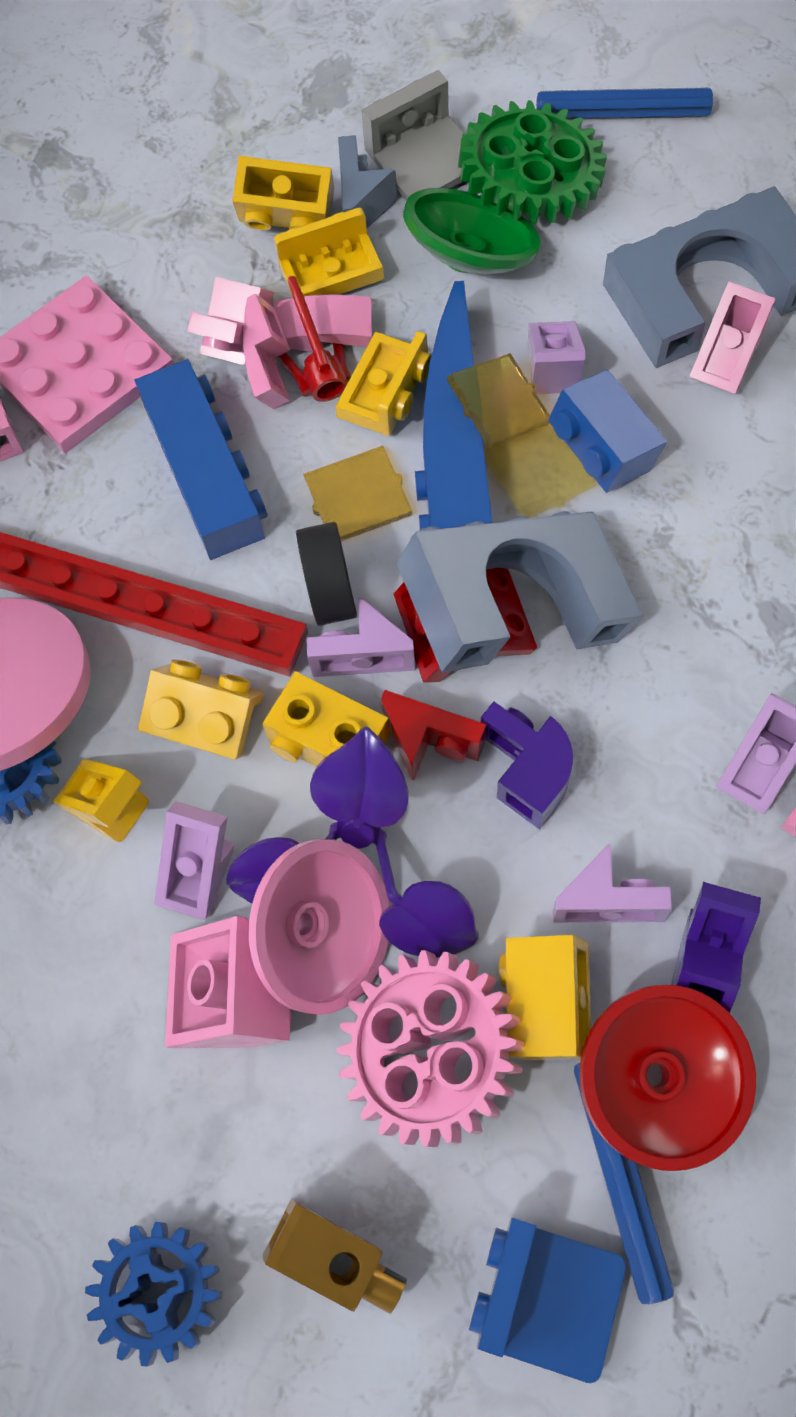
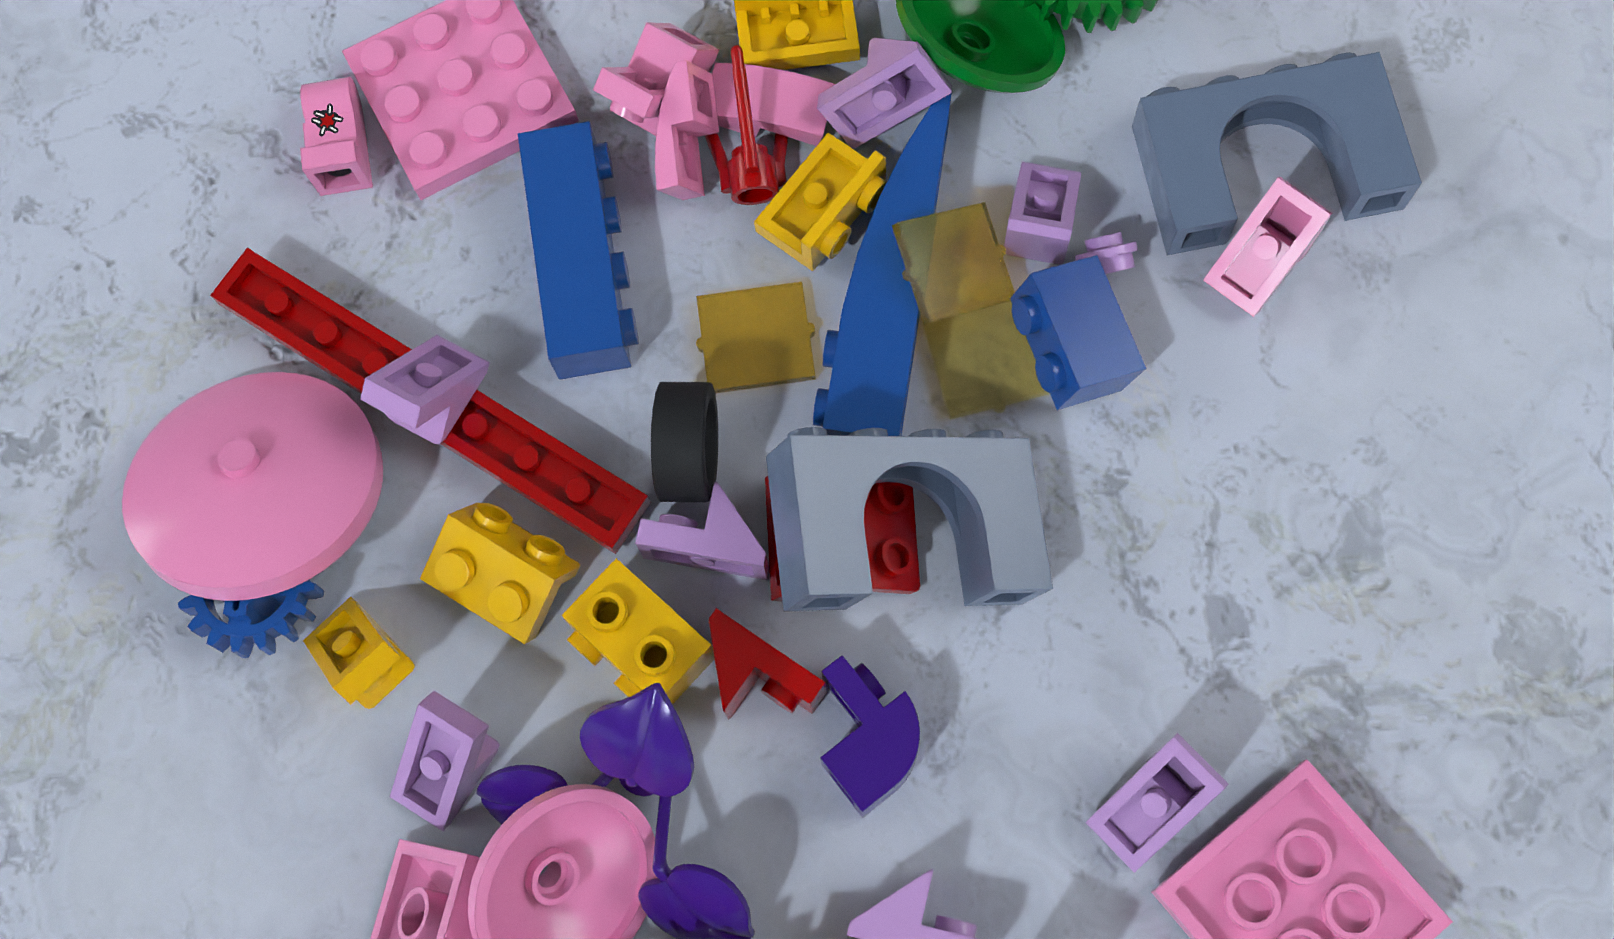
camera: 15 degrees right, 5 degrees up
none -> lavender slope [360,335,490,445]
none -> lavender slope [817,38,952,149]
none -> lavender plate [1075,232,1138,274]

